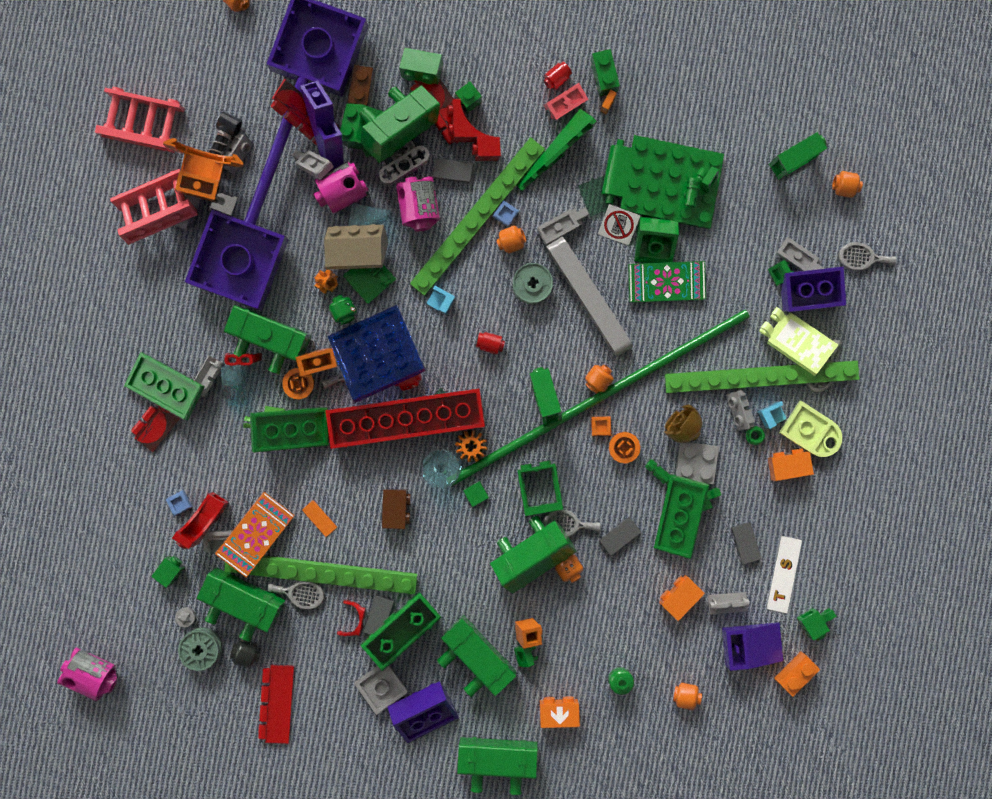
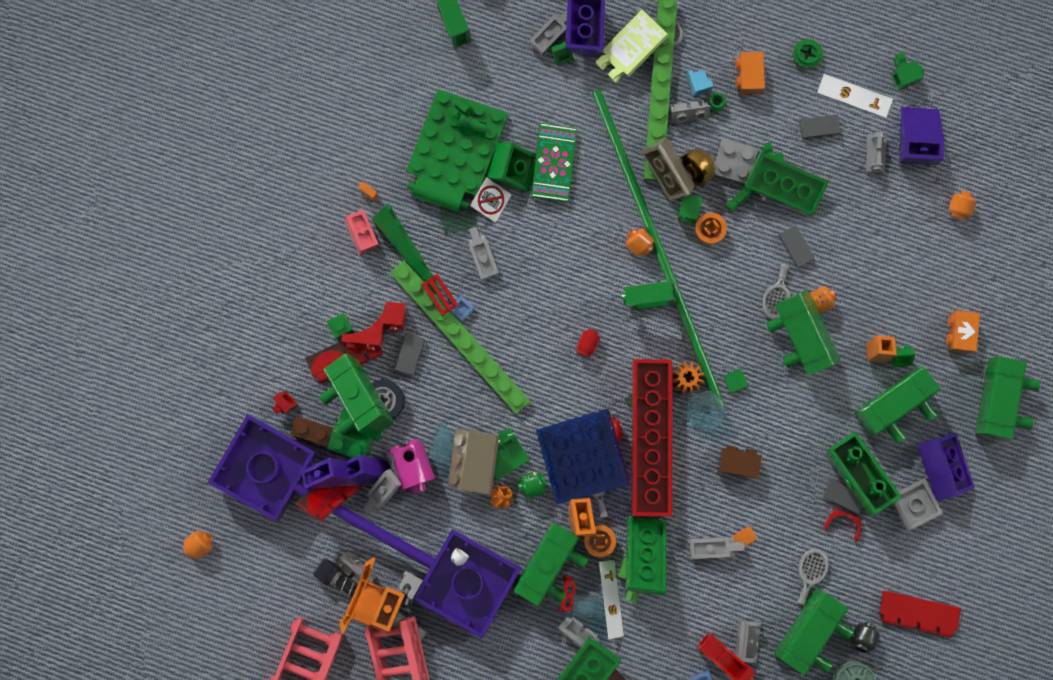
camera: 75 degrees left, 5 degrees down
orange tile [215,492,295,578] -> none
bright green plate [224,555,418,594] -> none
light grey beam [379,146,430,185] -> none
dark pink cylinder [396,176,440,232] -> none
brick [399,48,443,84] -> none
medium azure panel [427,286,455,315] -> none
orange head [497,226,526,254] -> none
sand green wheel [512,263,553,305] -> none
green window [517,460,563,516] -> none
red brick [544,62,572,90] -> none
light grey beam [546,237,633,357] -> none
green brick [590,49,620,97] -> none
orange tile [591,416,611,436] -> none
green head [608,667,634,695] -> none
orange brick [659,575,705,621] -> none
orange brick [774,651,820,697] -> none
yellowish green plate [779,401,842,457] -> none
none -> red tile [272,391,298,414]
none -> red tile [421,274,459,316]
none -> white hinge [451,548,469,566]
none -> white sticker [599,560,624,640]
none -> dark tan slope [641,137,695,200]
none -> green brick [677,194,703,225]
none -> light grey hinge [690,537,745,559]
none -> green gear [792,39,823,69]

